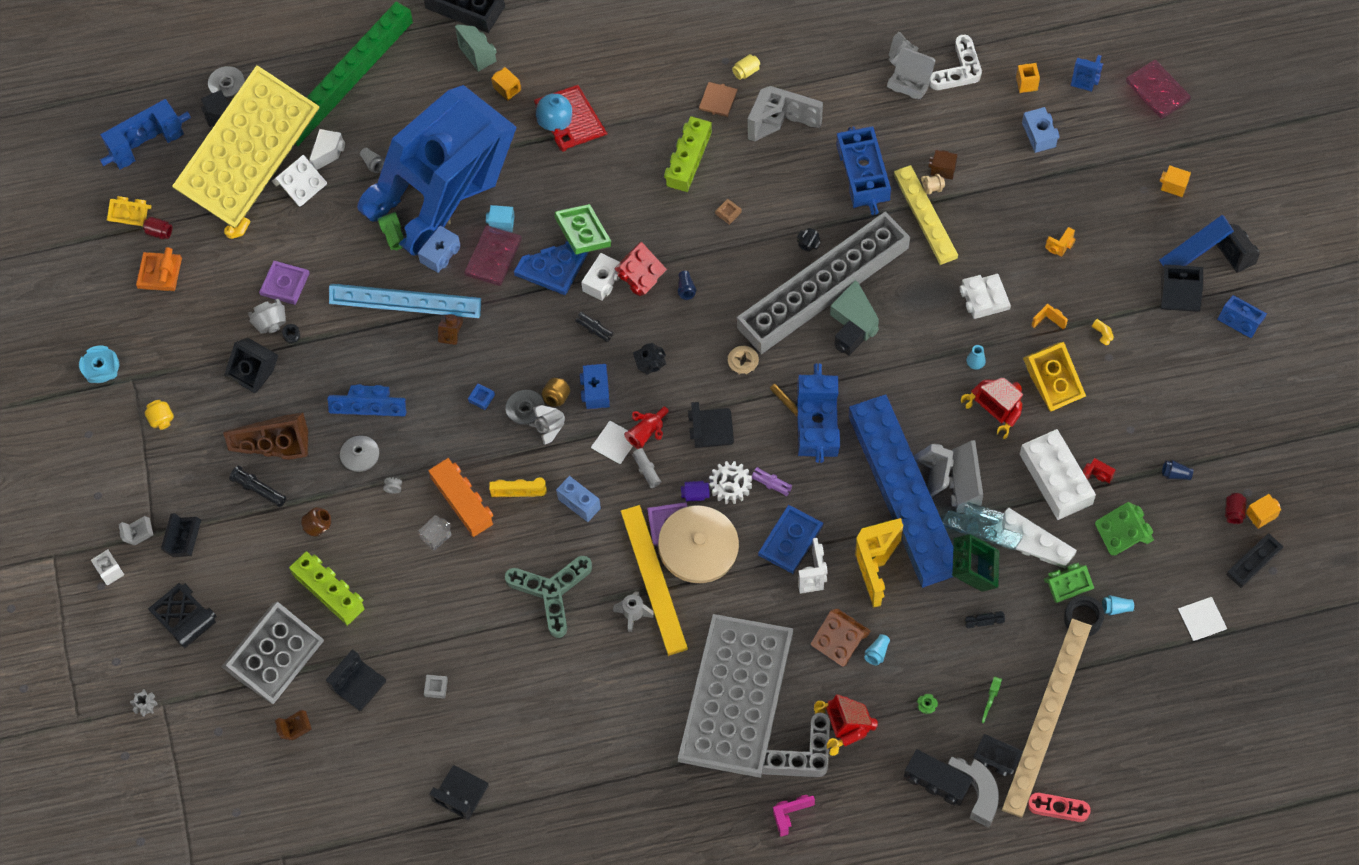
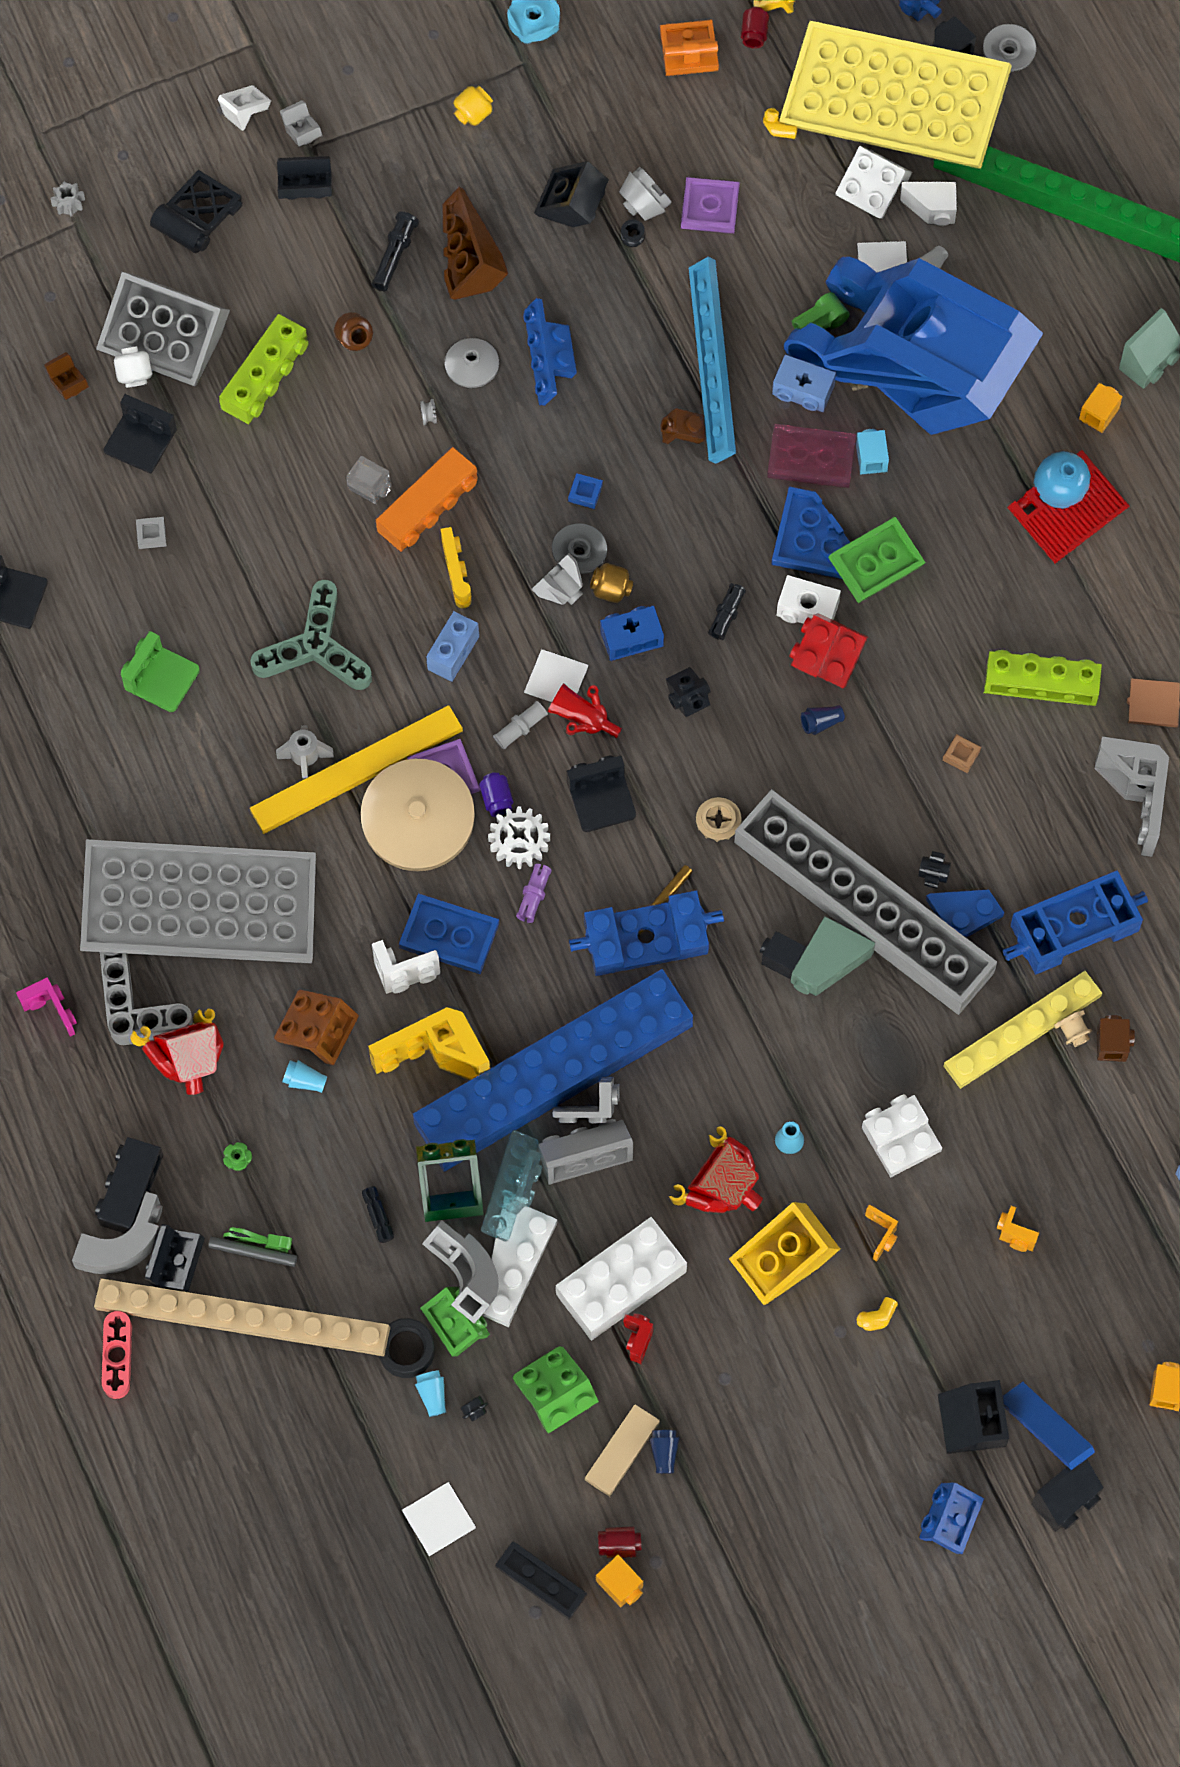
camera: 75 degrees right, 5 degrees up
none -> white head [114,346,152,388]
none -> bright green bracket [121,631,200,712]
none -> dark grey bar [208,1236,297,1267]
none -> light grey arch [422,1220,499,1323]
none -> black plate [460,1395,488,1422]
none -> tan tile [585,1404,660,1497]
none -> white sticker [857,241,907,272]
none -> blue wing [926,890,1004,938]

